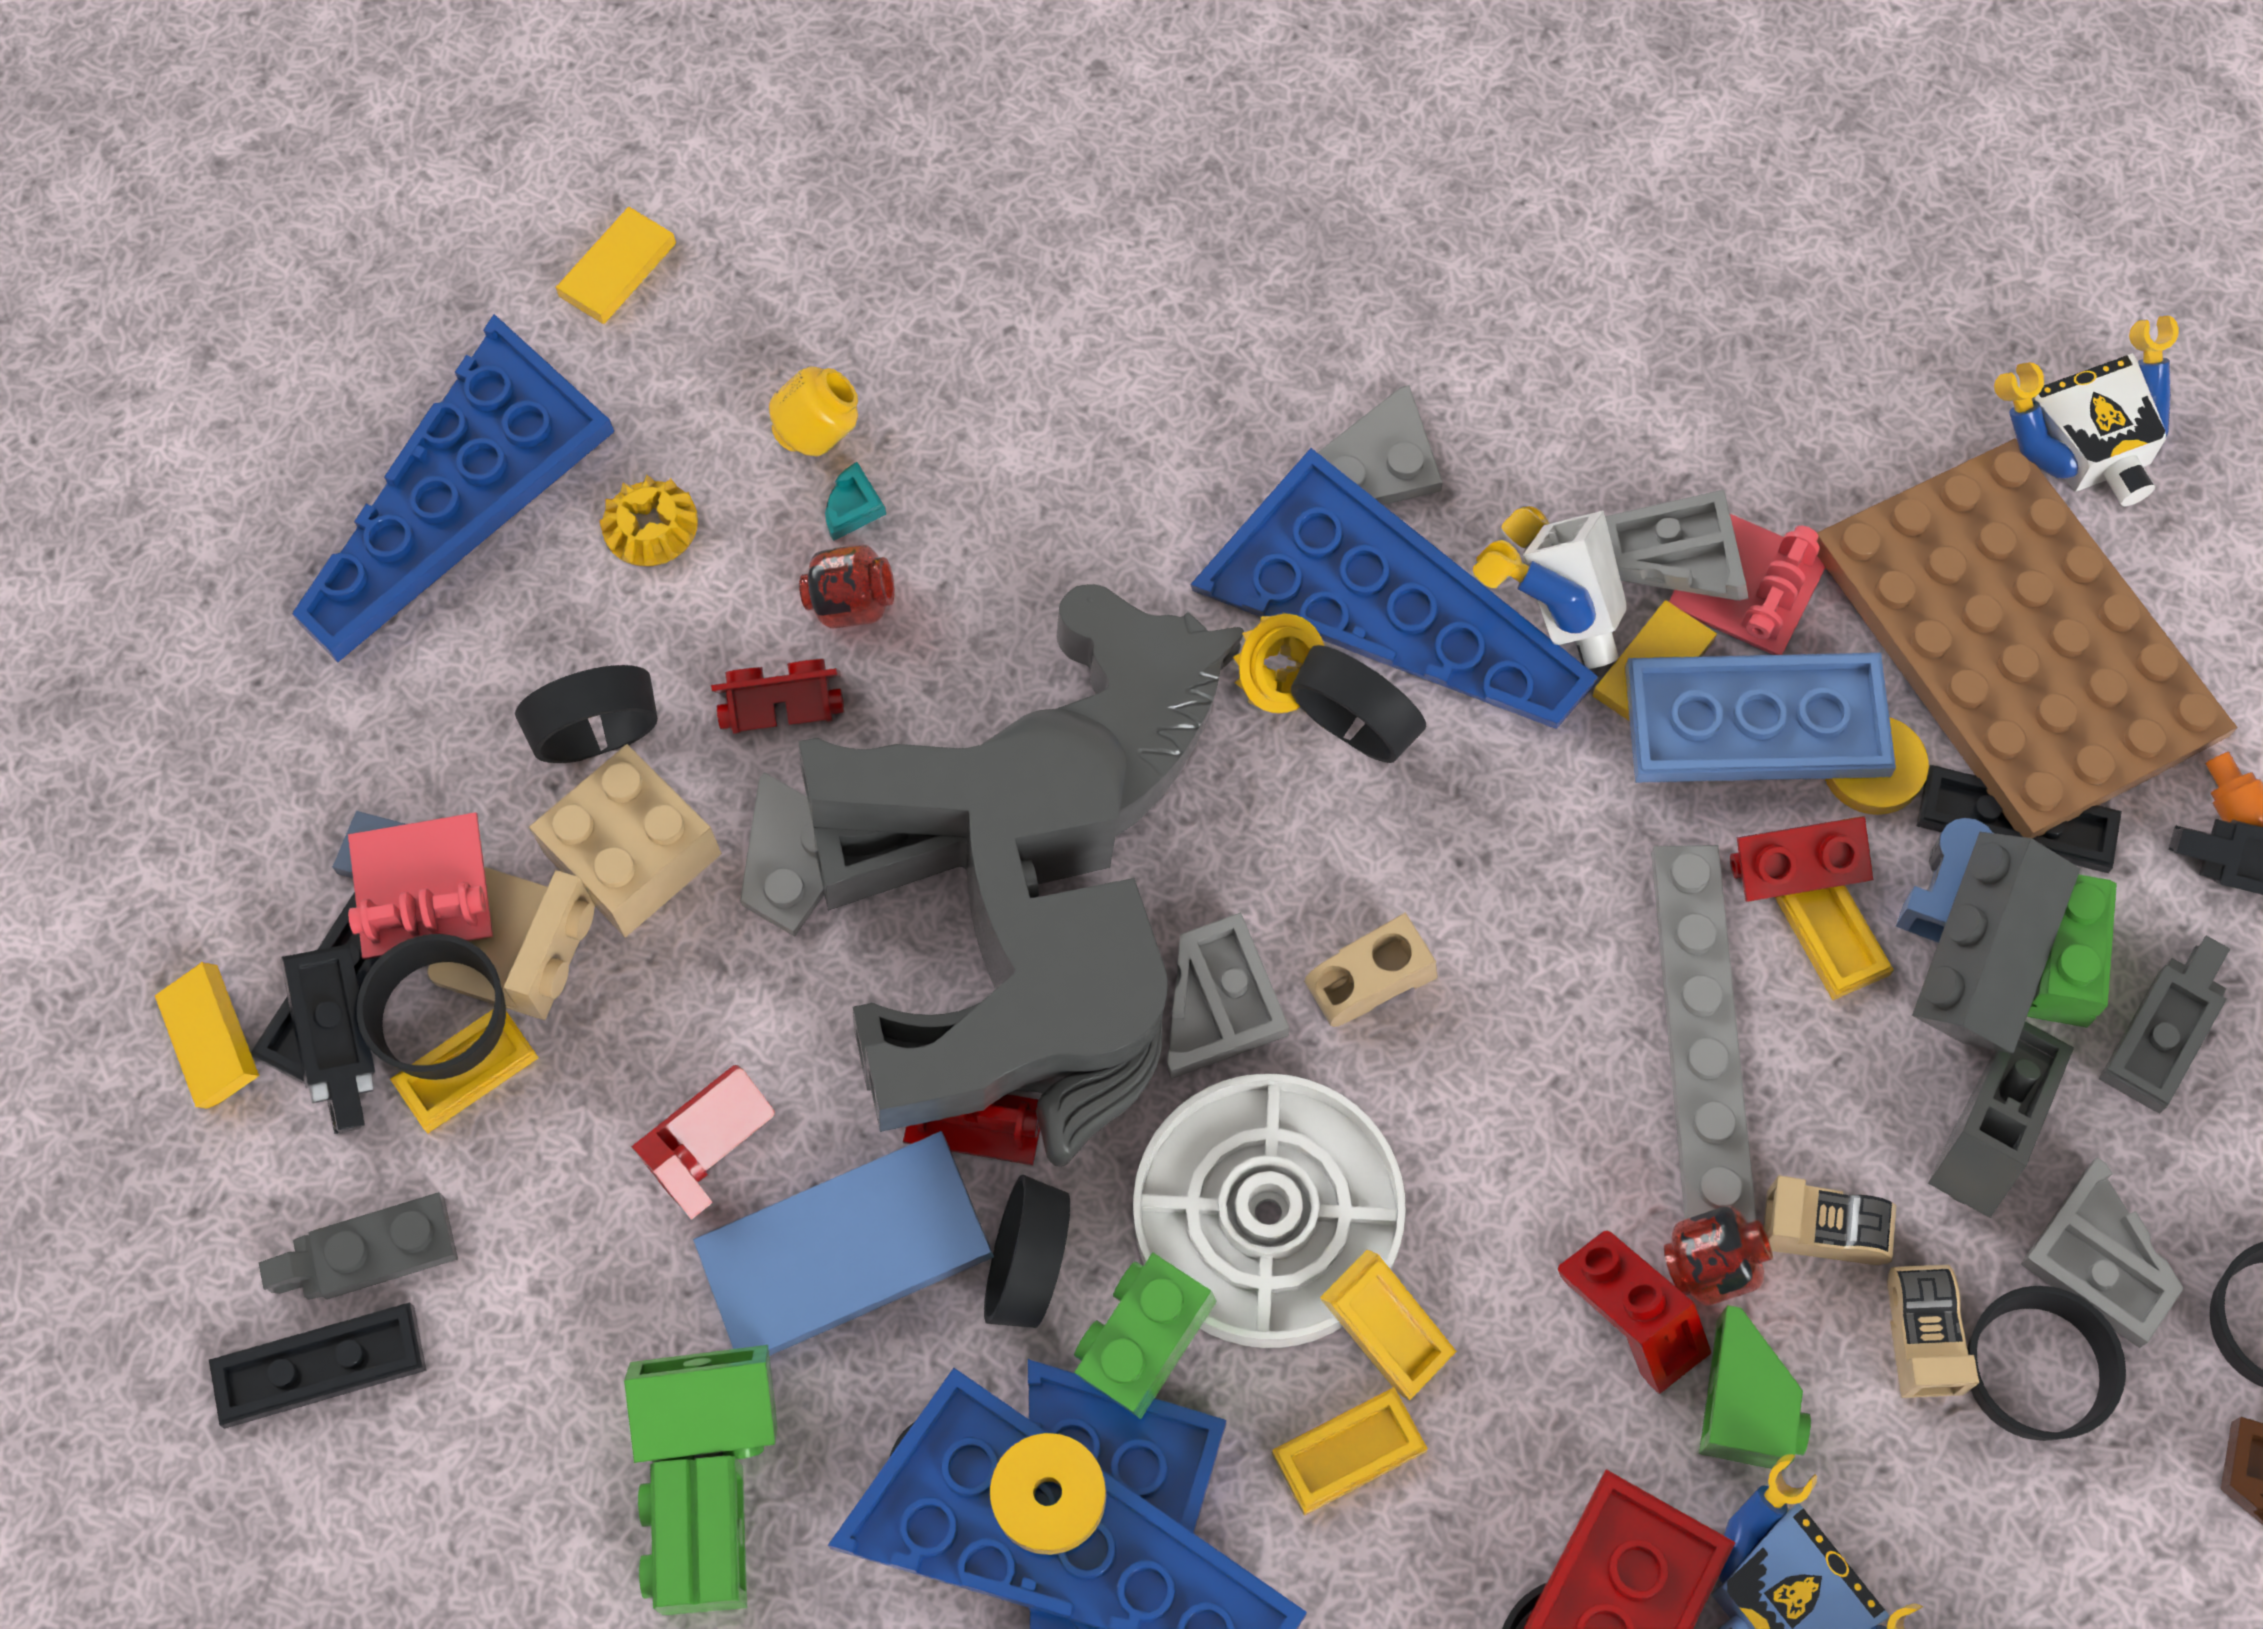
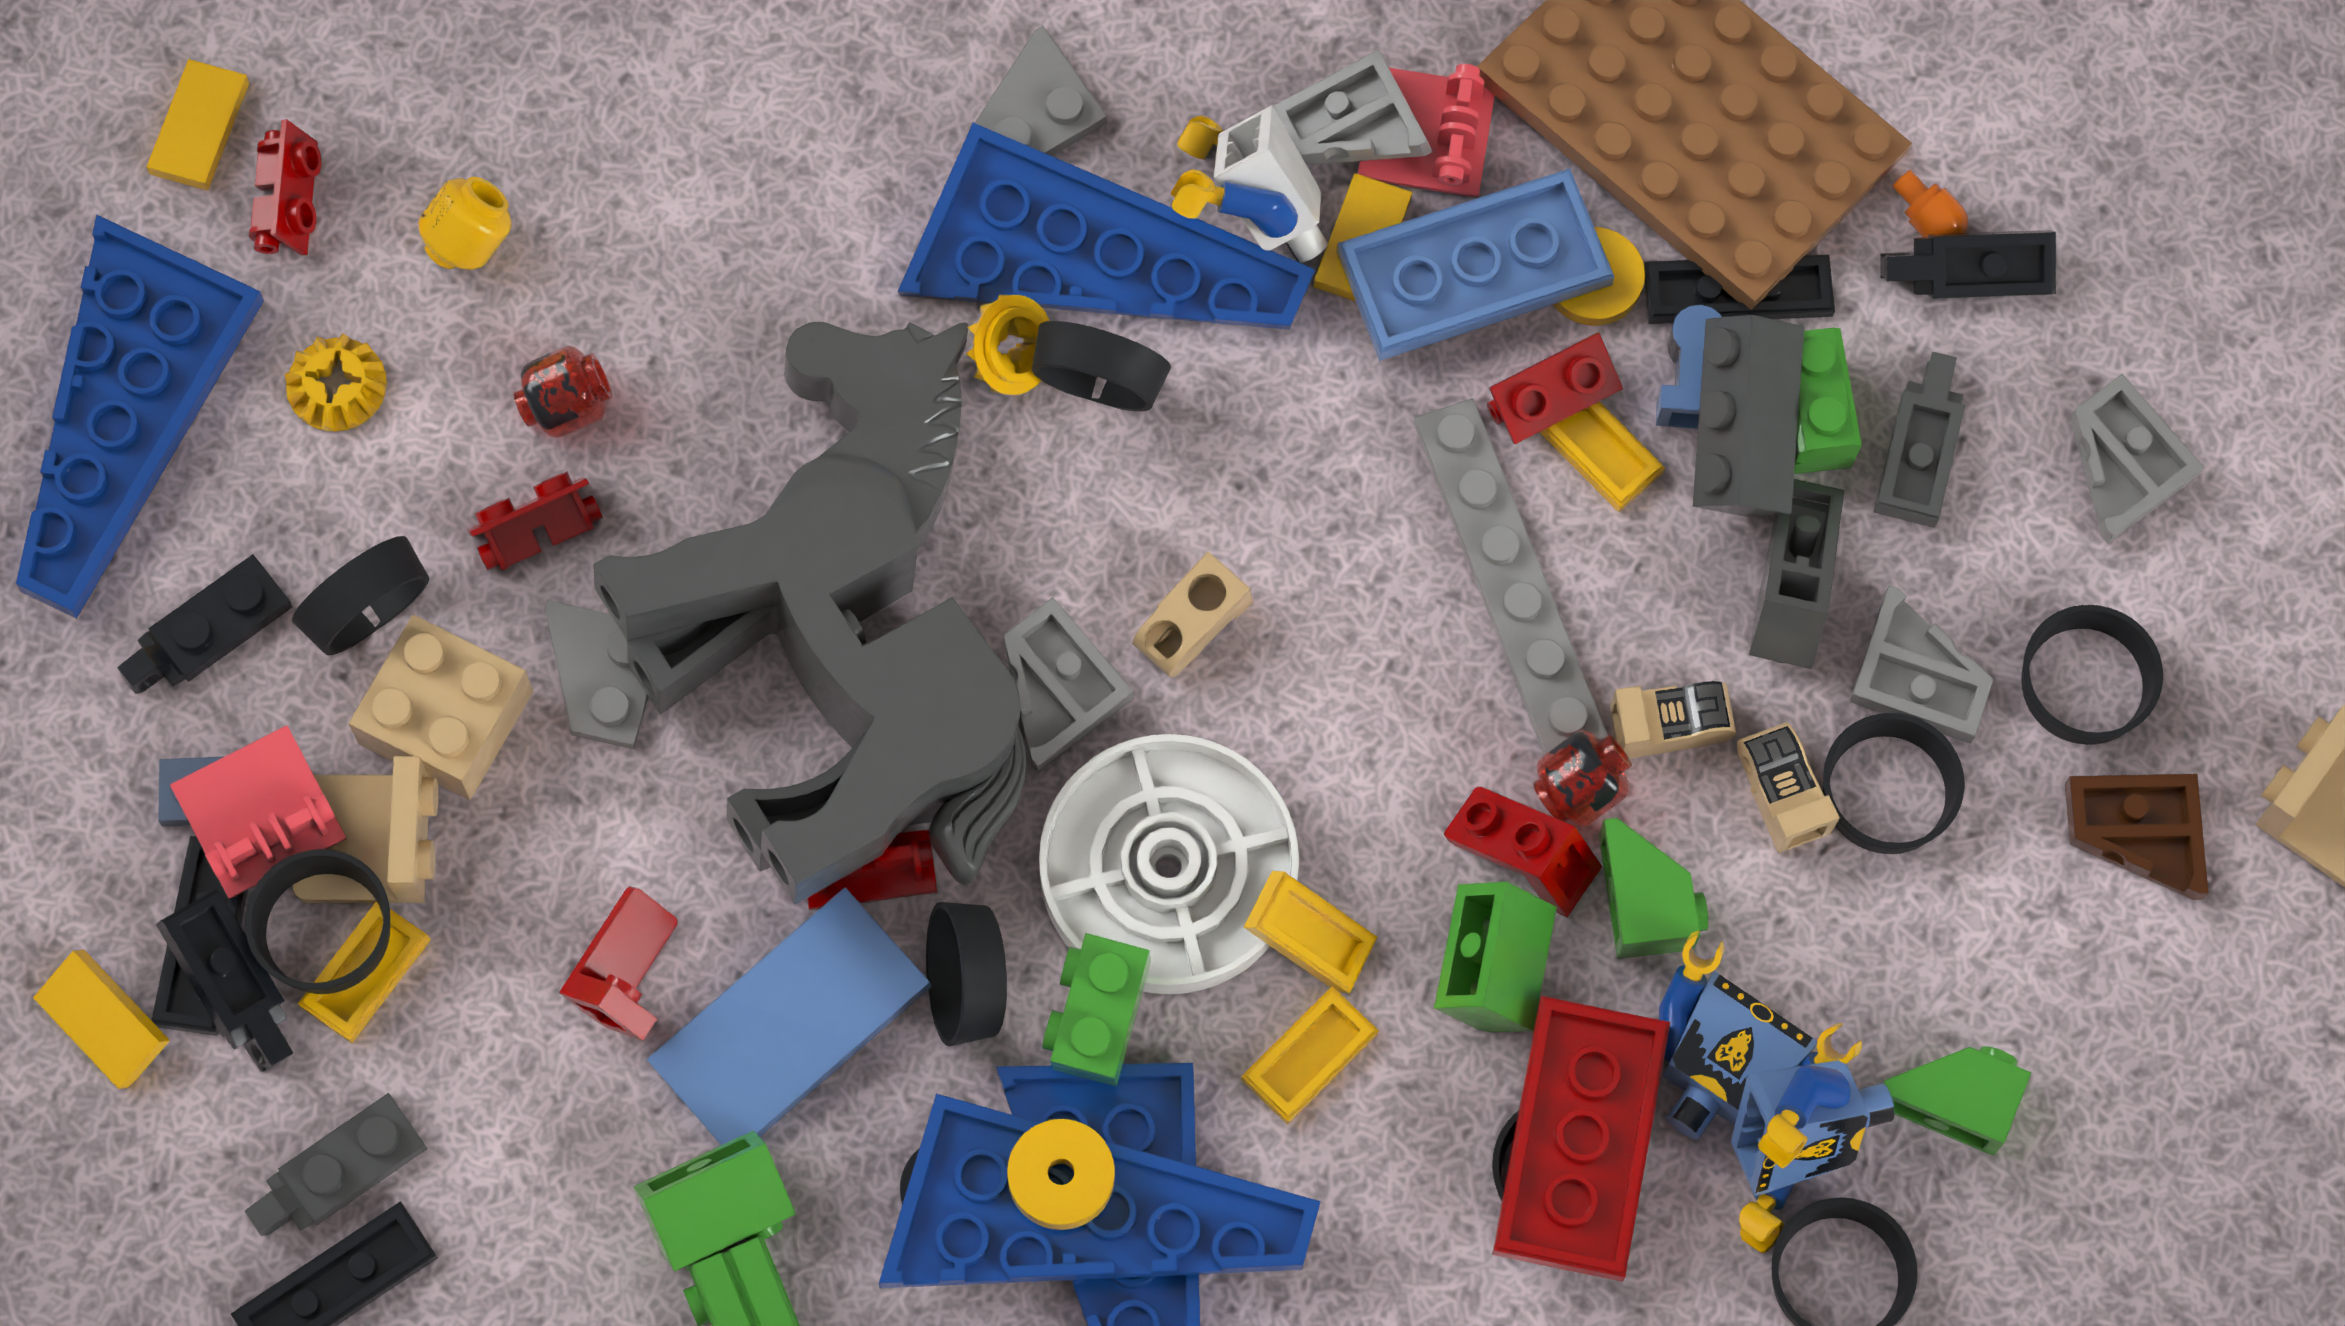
camera: 25 degrees left, 5 degrees up
teal tile [825,462,886,541] -> none
none -> black hinge [117,554,293,694]
none -> red hinge [249,119,322,255]
none -> bright green brick [1434,882,1557,1032]

